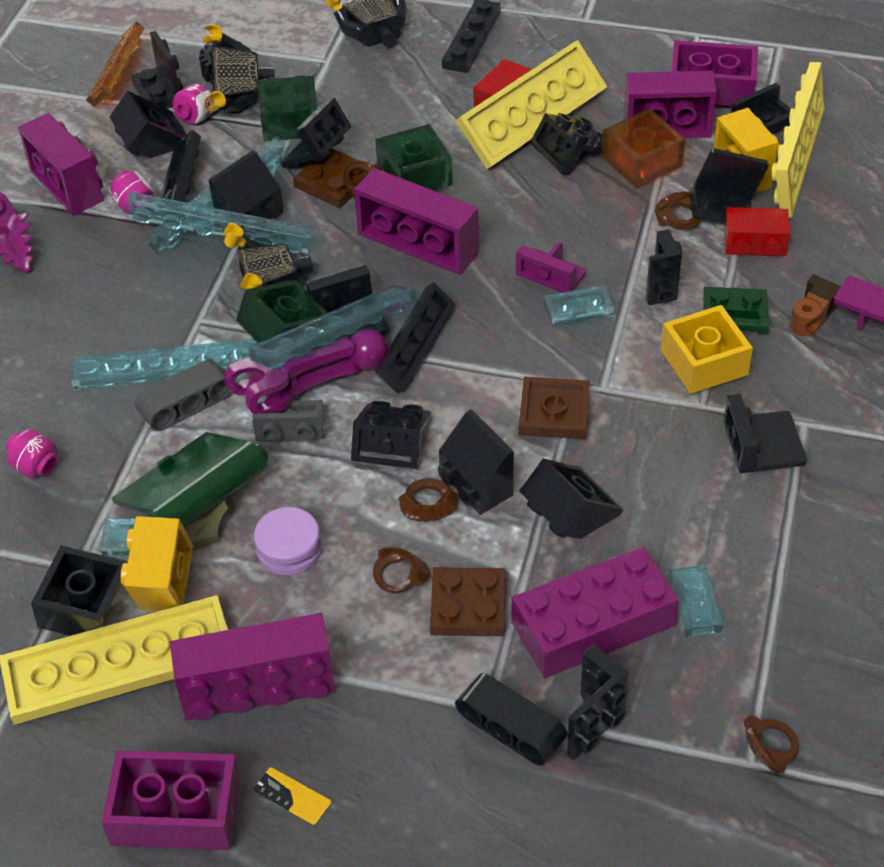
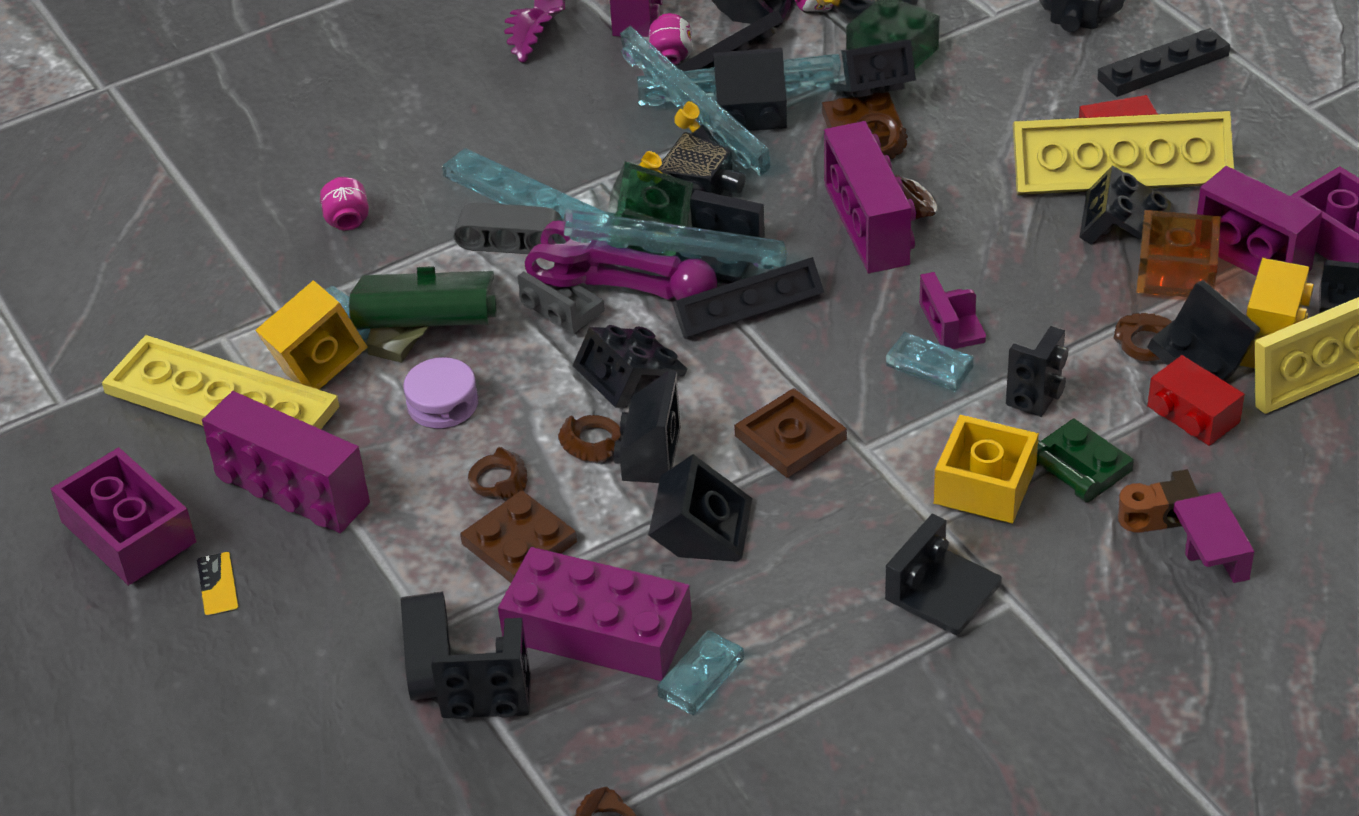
camera: 45 degrees right, 5 degrees down
black slope [31,545,128,636] -> none
clear green brick [375,124,453,191] -> none

